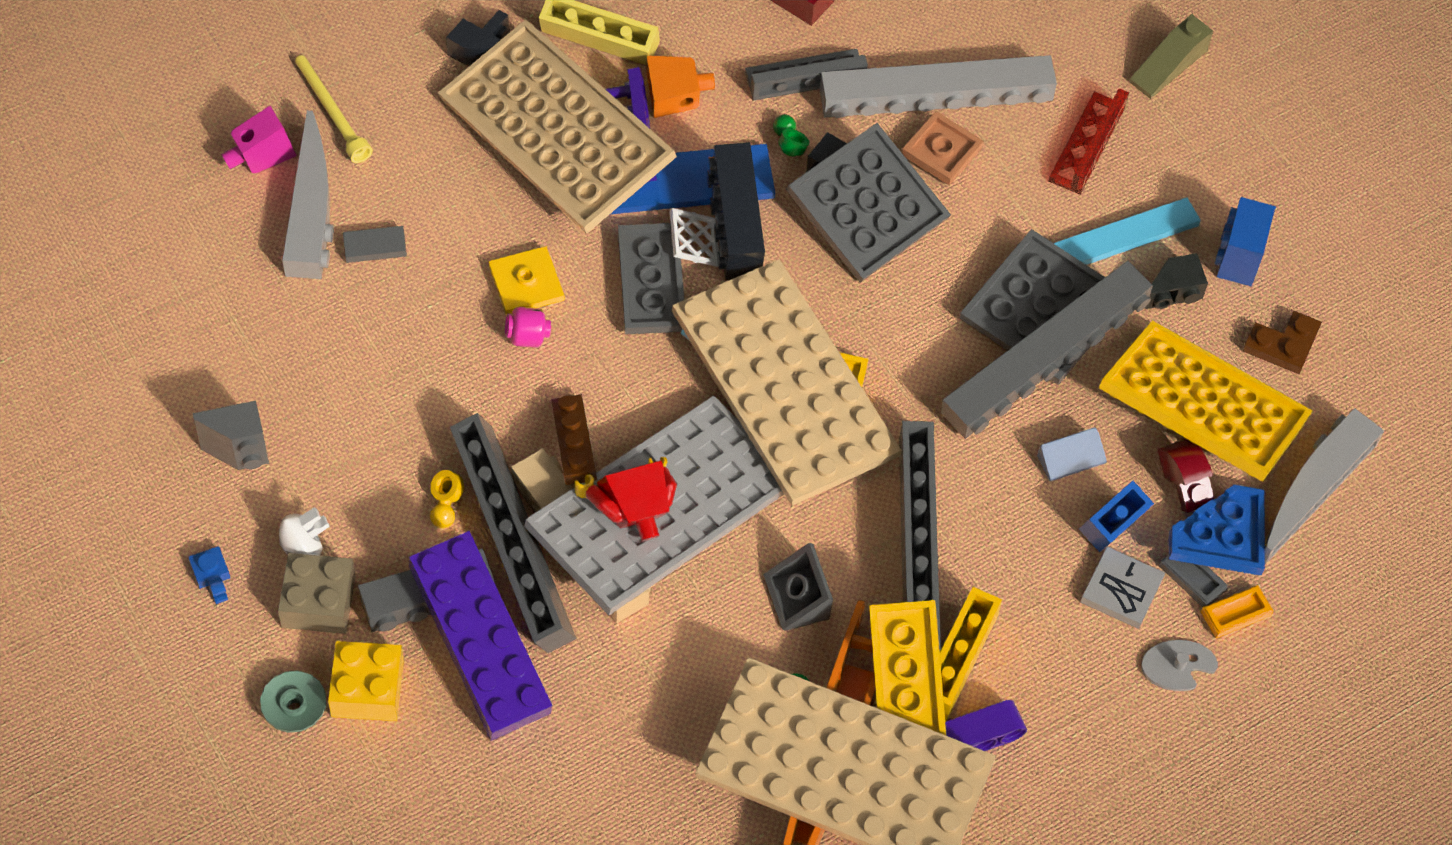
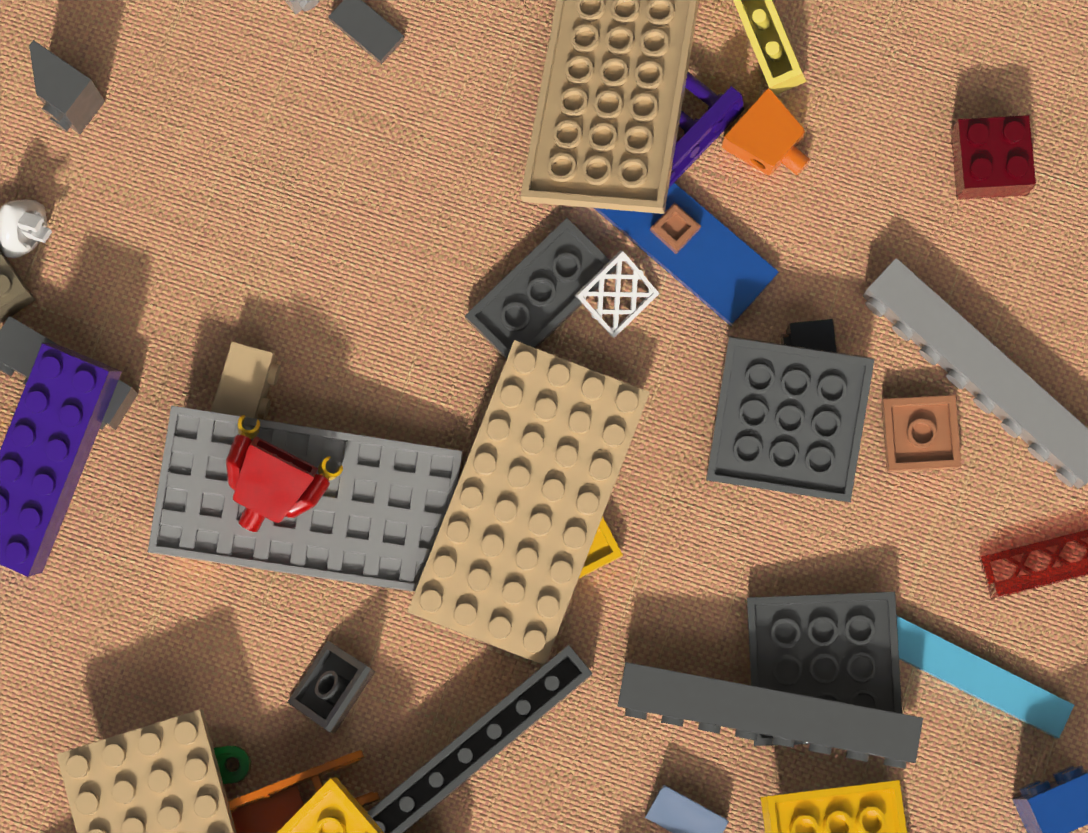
camera: 55 degrees right, 20 degrees up
yellow plate [430,470,464,529] -> none
dark grey brick [450,413,577,654] -> none
yellow plate [489,246,565,315] -> none
dark pink head [505,307,551,348] -> none
reddish brown plate [551,394,597,486] -> none
black brick [707,142,765,280] -> none
dark grey fence [745,49,868,101] -> none
green plate [773,114,810,157] -> none
pearl dark grey slope [1145,253,1208,309] -> none
none -> nougat tile [650,203,701,254]

